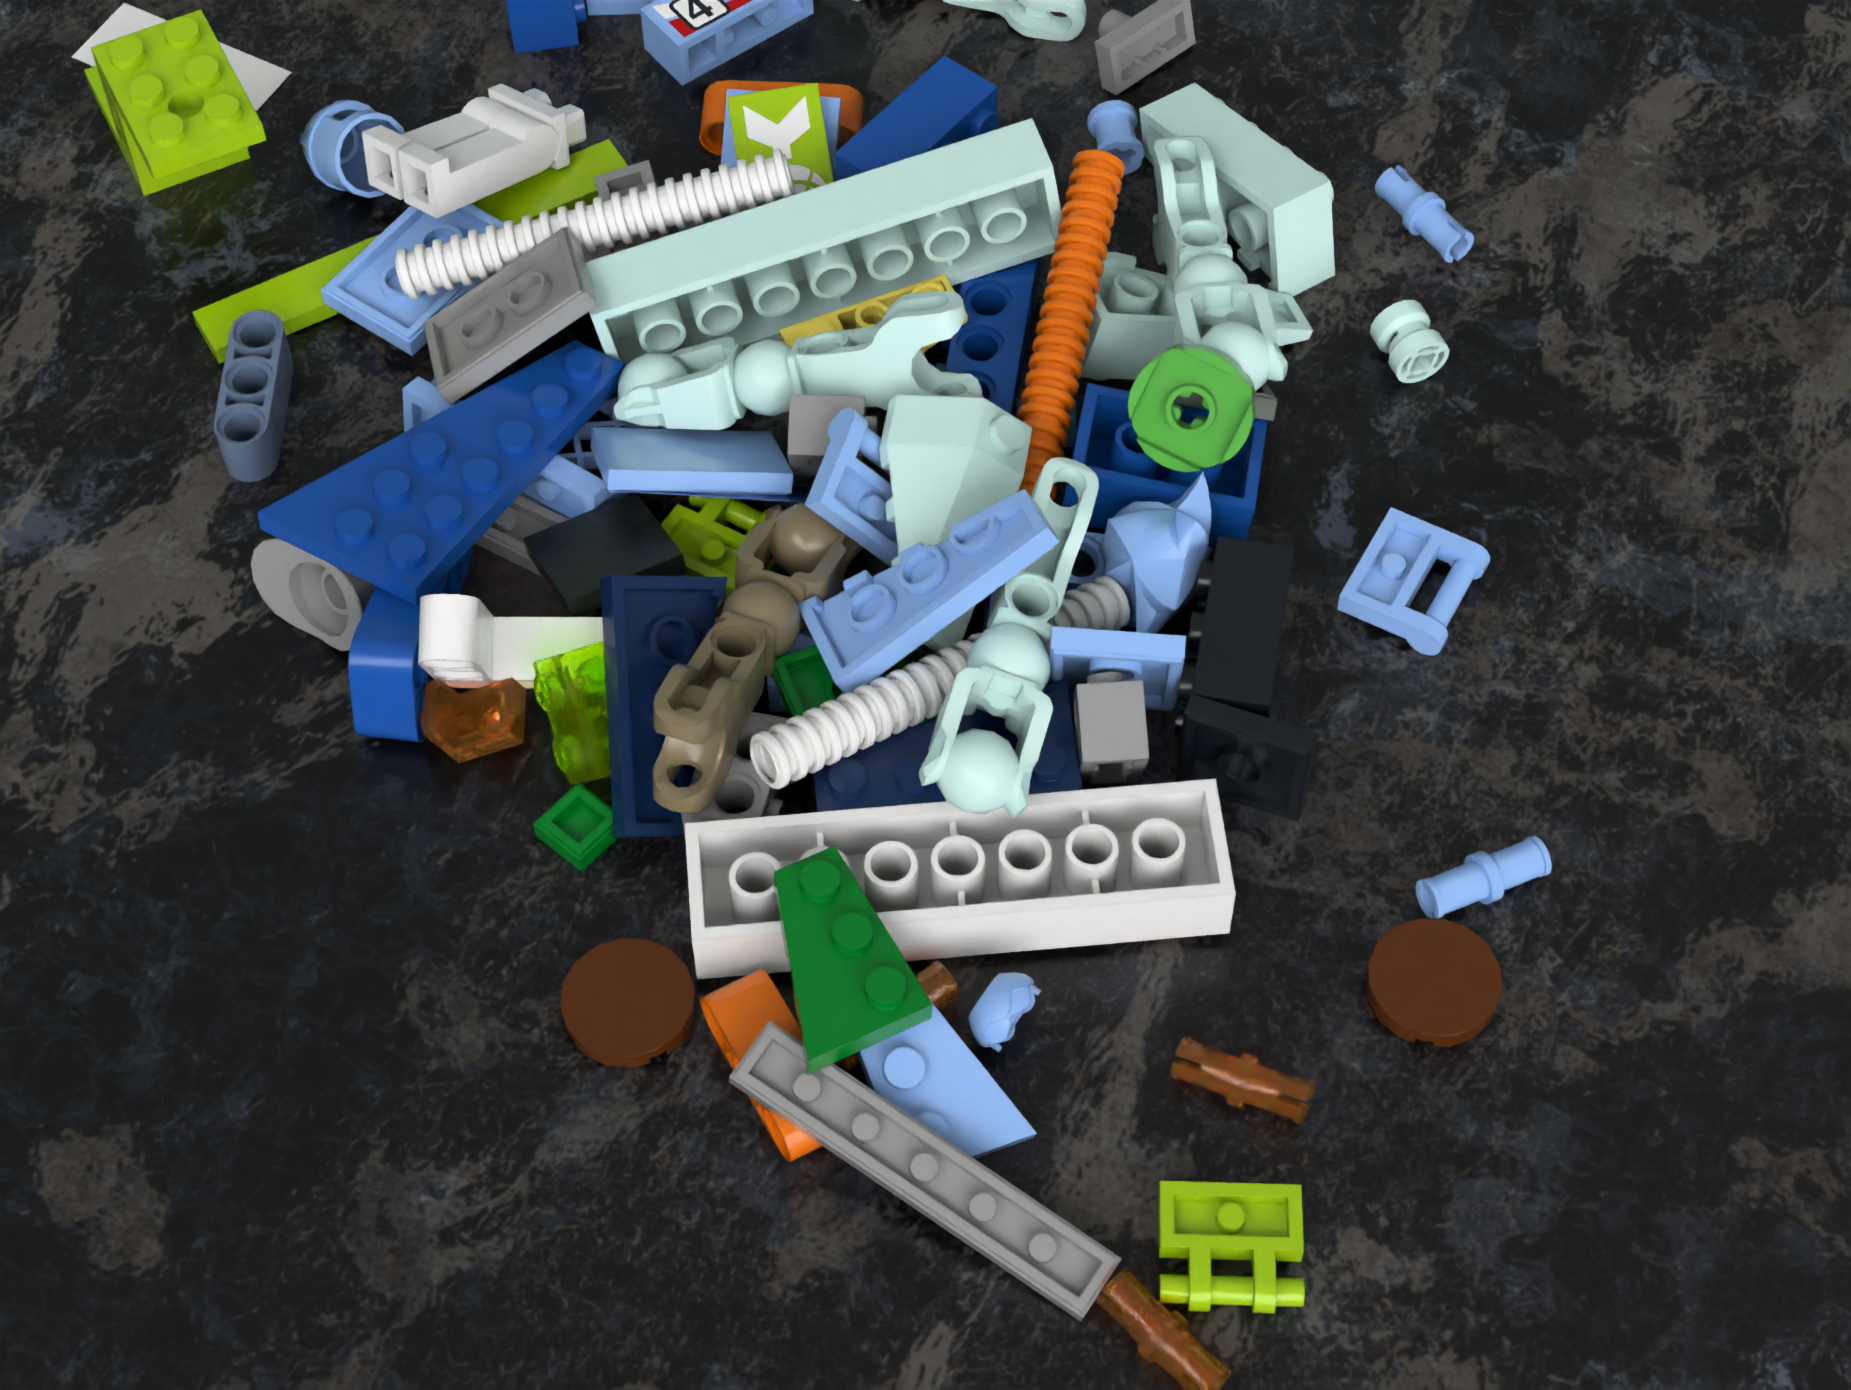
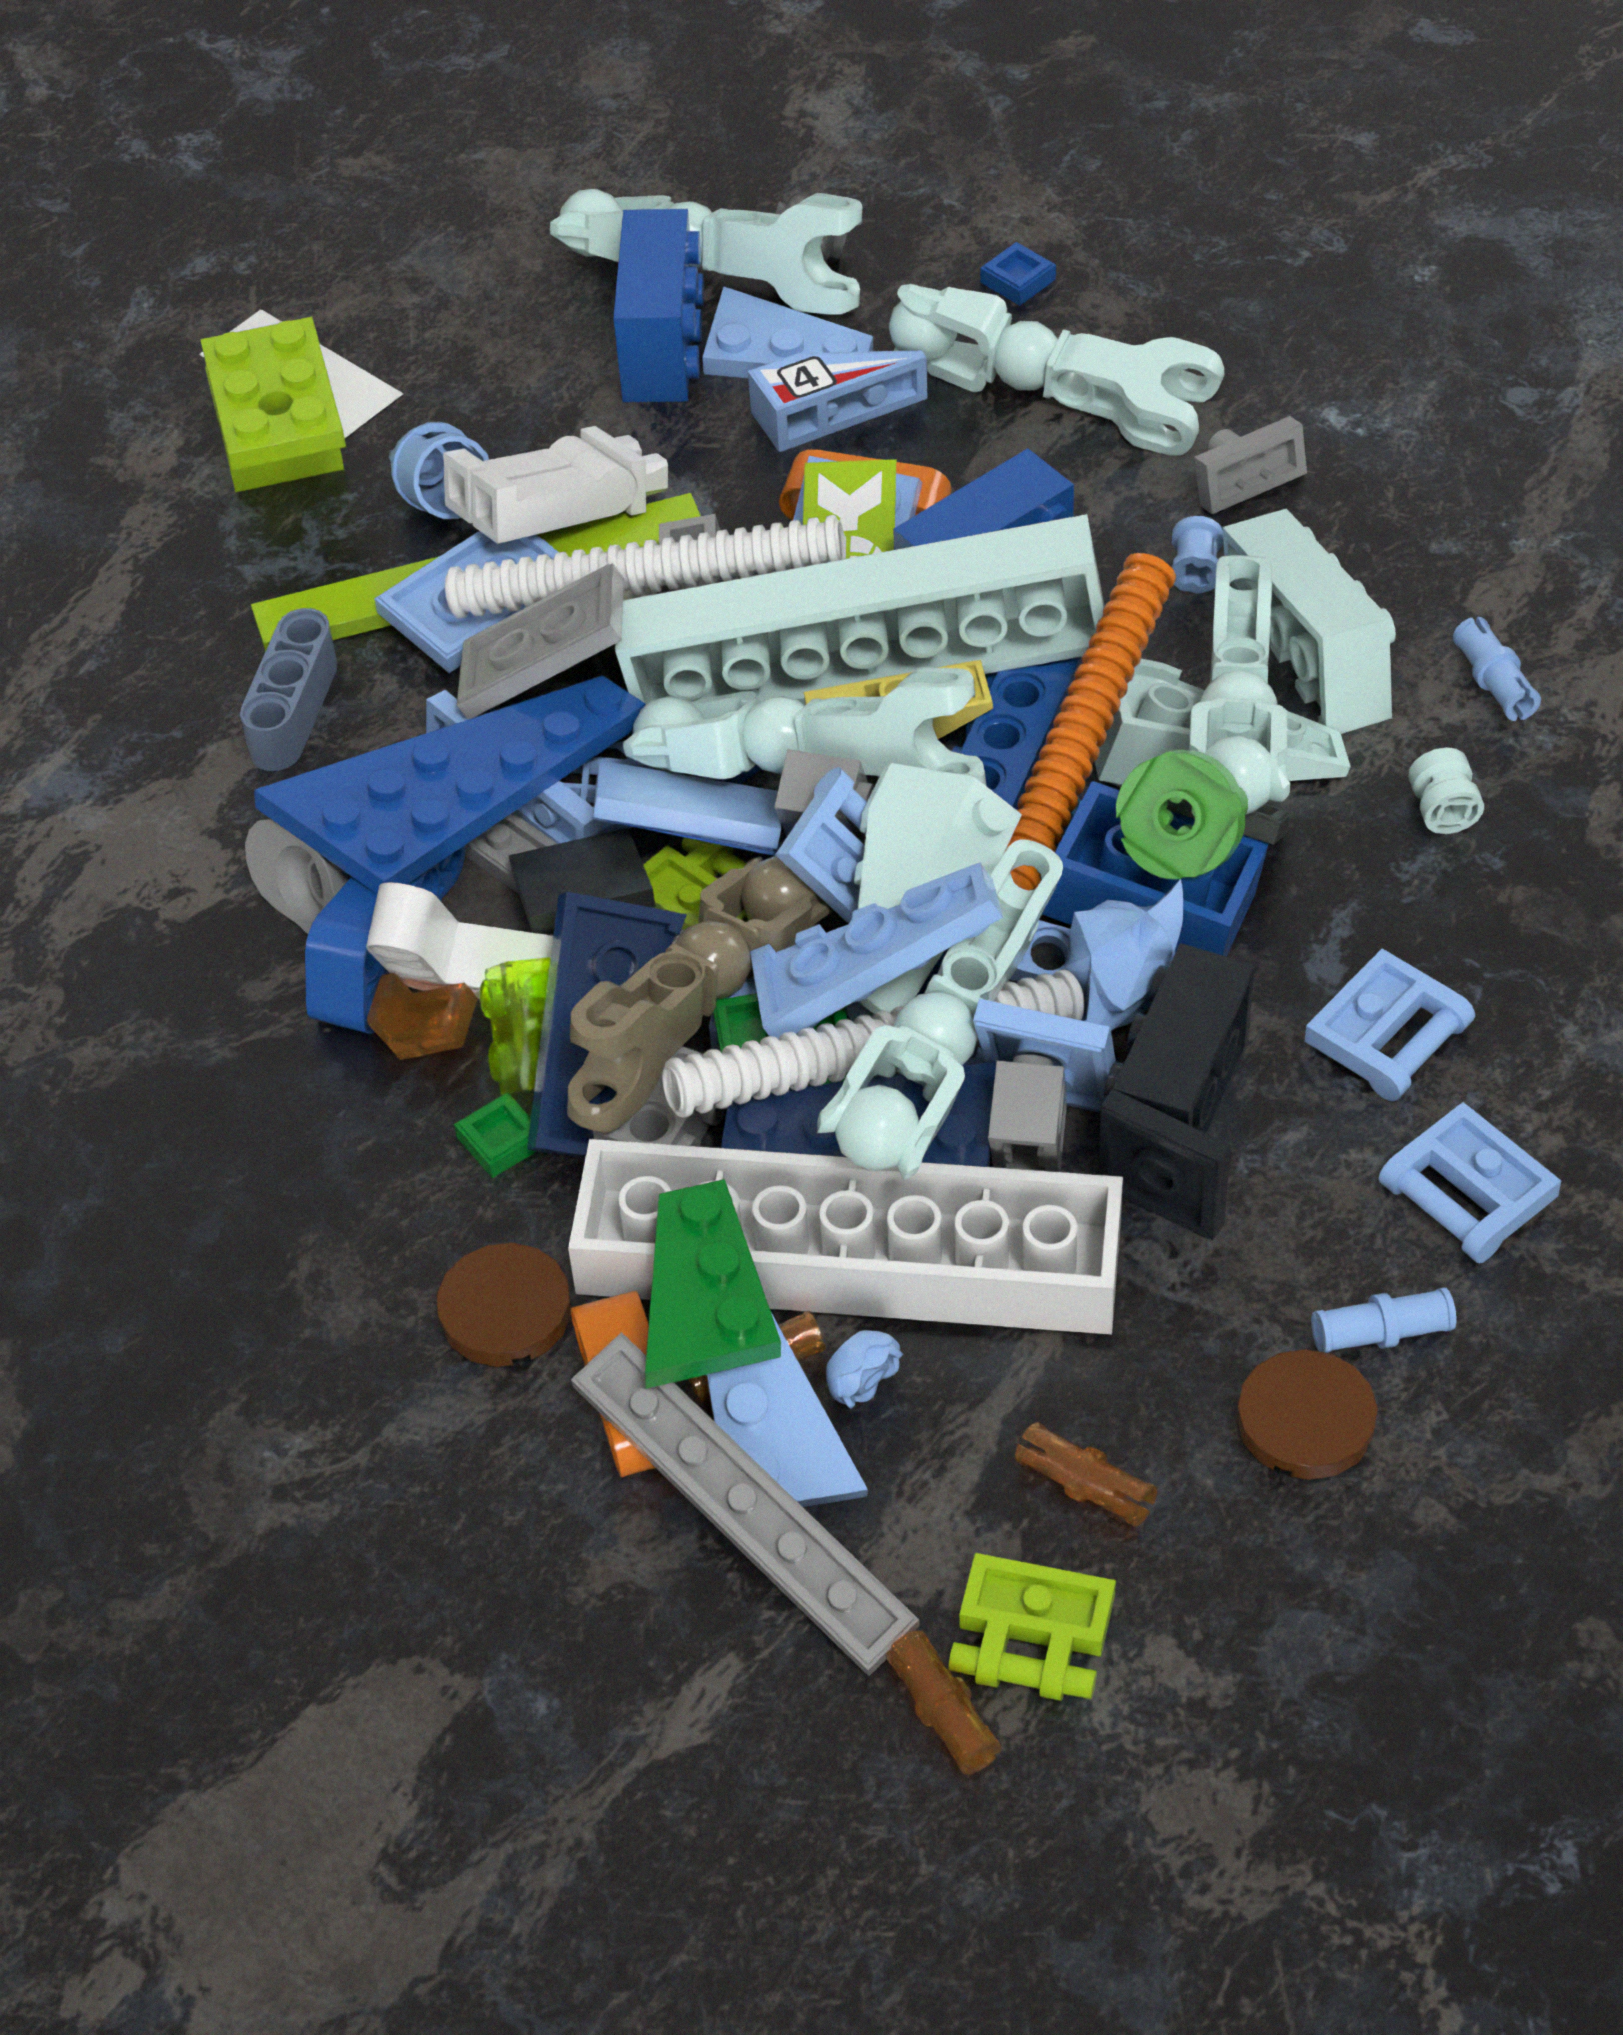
camera: 15 degrees right, 5 degrees down
none -> light blue plate [1379,1102,1561,1264]

